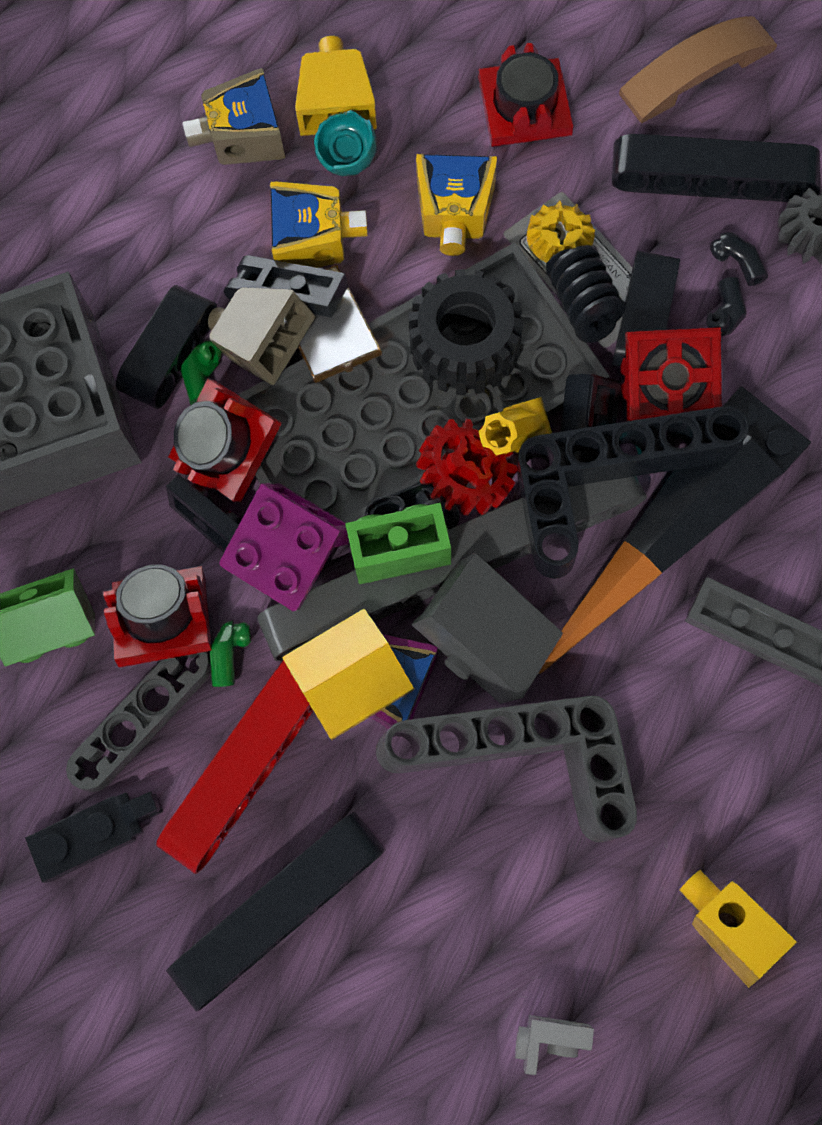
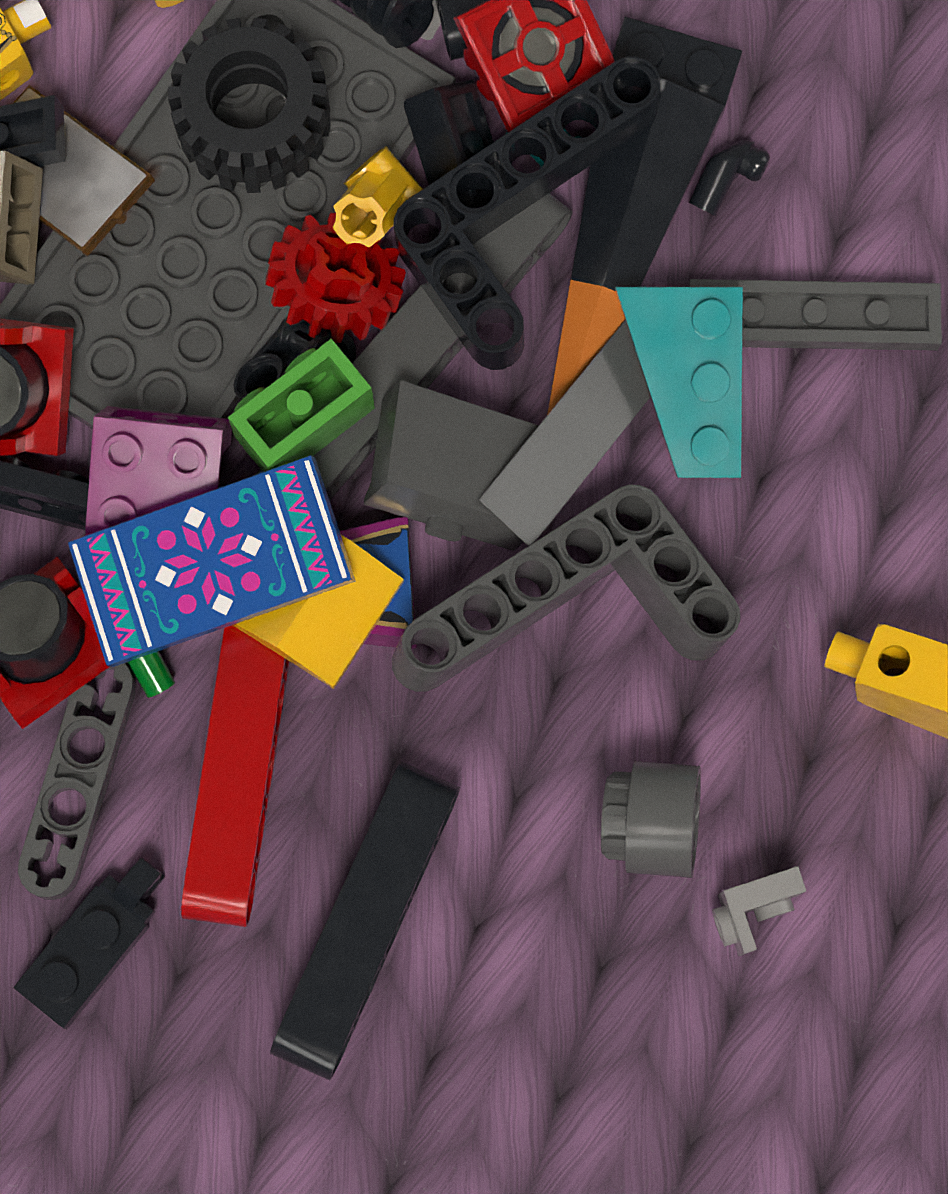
camera: 30 degrees left, 5 degrees up
none -> blue tile [68,455,356,667]
none -> dark grey sticker [479,320,651,546]
none -> dark grey piece [601,761,701,878]
none -> teal wing [615,287,743,478]
none -> black arm [688,140,770,216]

